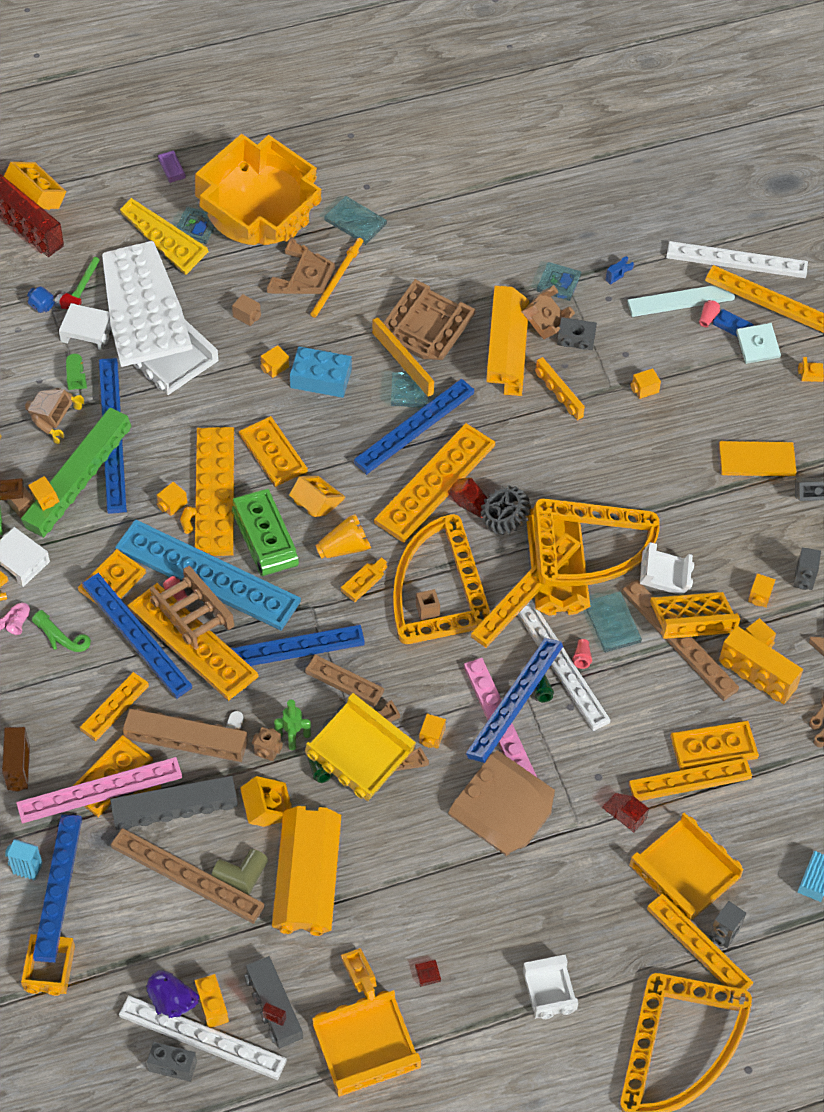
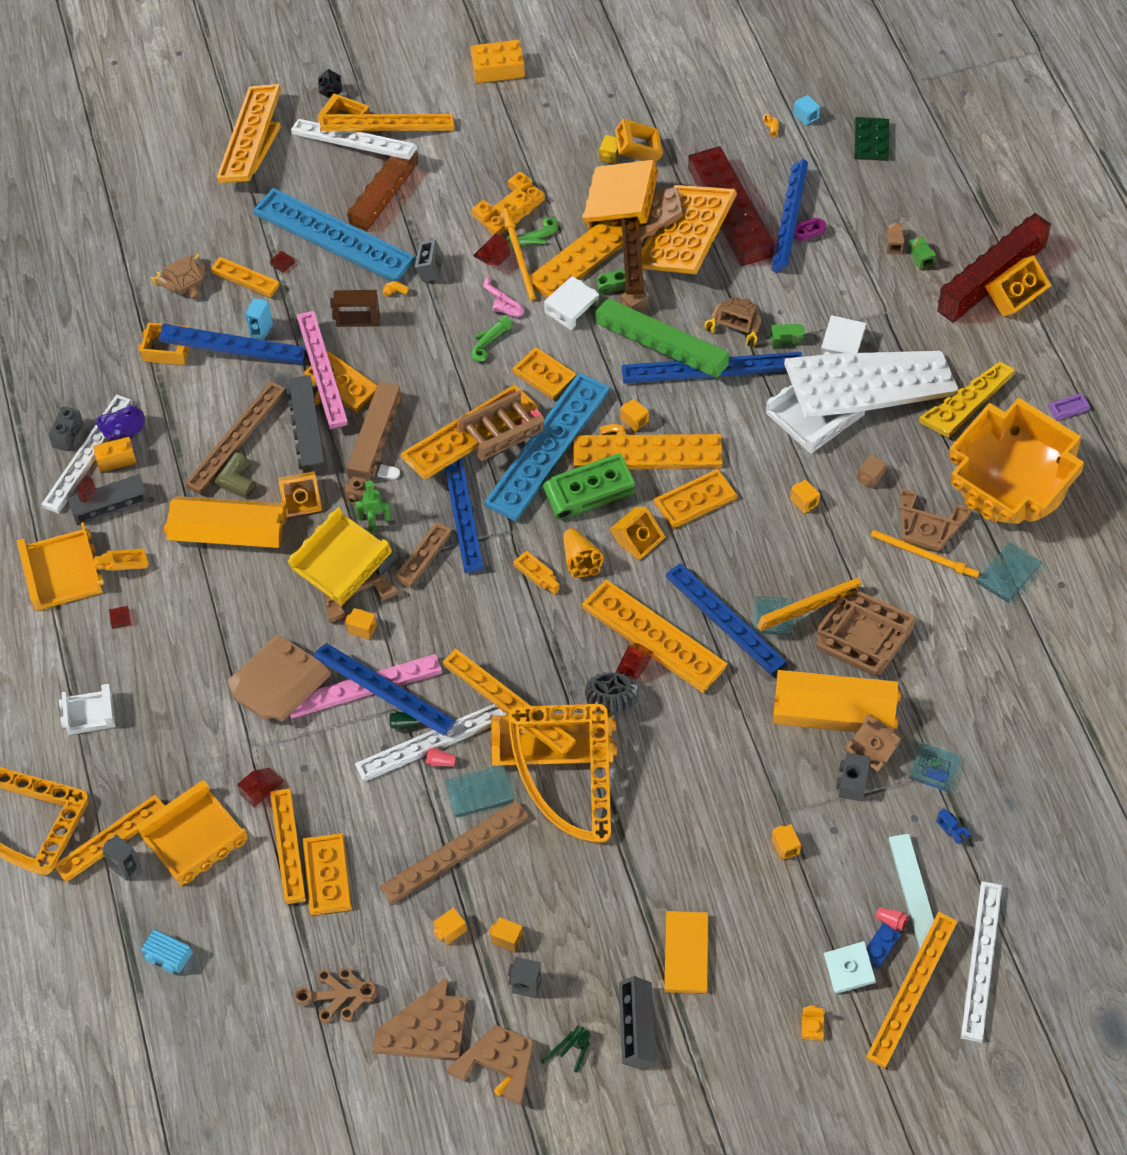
camera: 95 degrees right, 0 degrees up
blue head [27,286,55,313] -> none
light orange brick [28,476,60,511] -> none
piece [54,257,100,309] -> none
light orange plate [80,672,149,742] -> none
blue plate [82,573,192,699] -> none
dark azure brick [290,347,352,398] -> none
light orange beam [393,514,491,644] -> none
medium nougat brick [416,589,440,621] -> none
light orange plate [535,357,585,421] -> none
white panel [640,542,694,595] -> none
light orange fence [650,592,740,639] -> none
light orange brick [719,626,803,705] -> none

